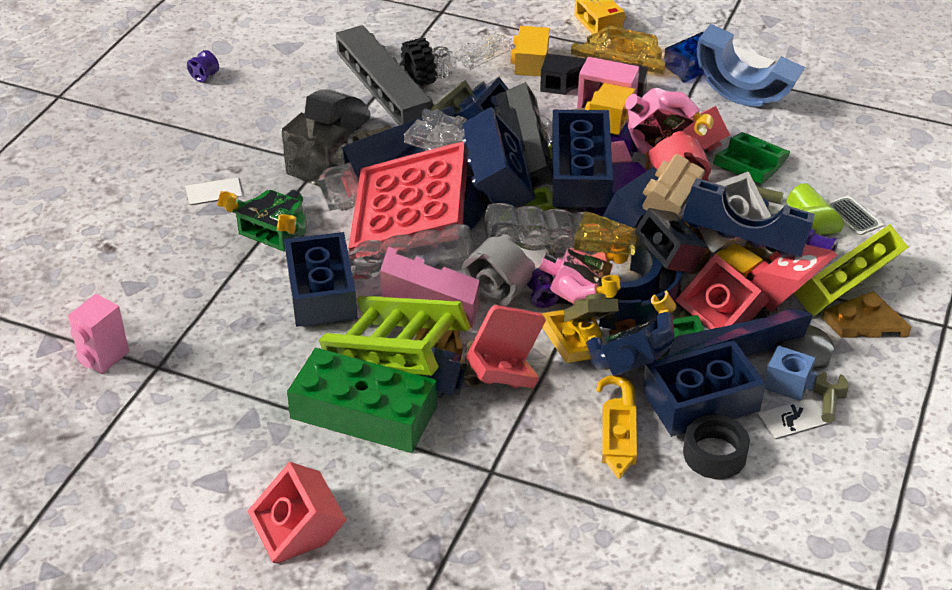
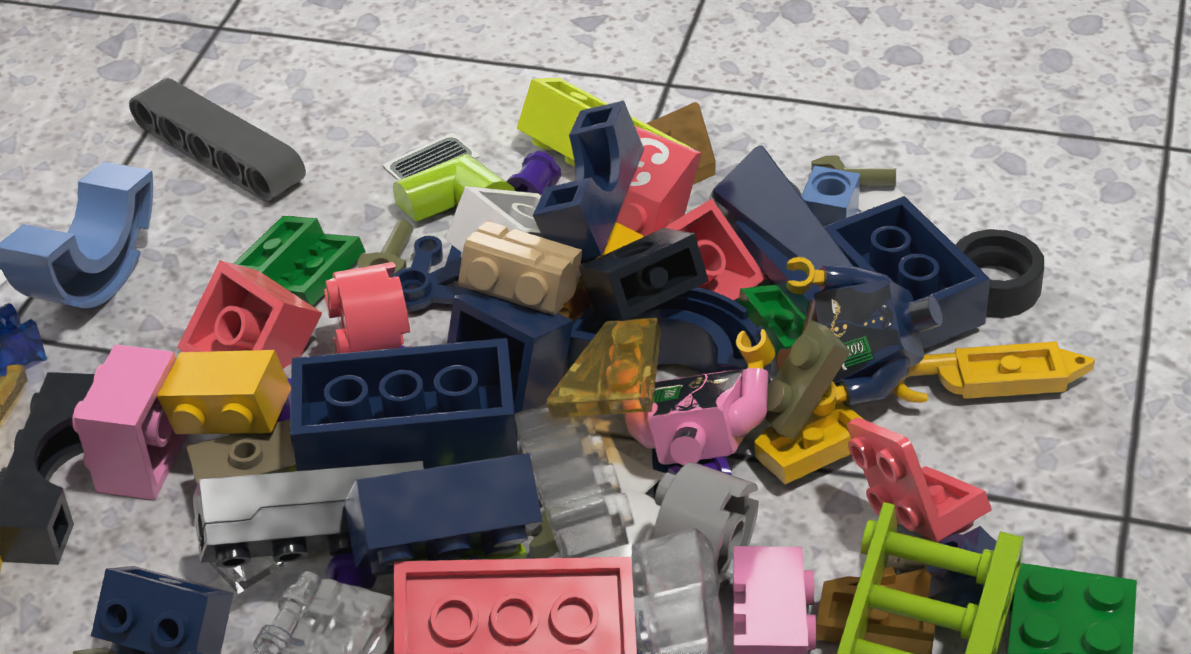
camera: 95 degrees left, 0 degrees up
torso [625,88,714,171] -> none
none -> dark grey beam [129,78,306,202]

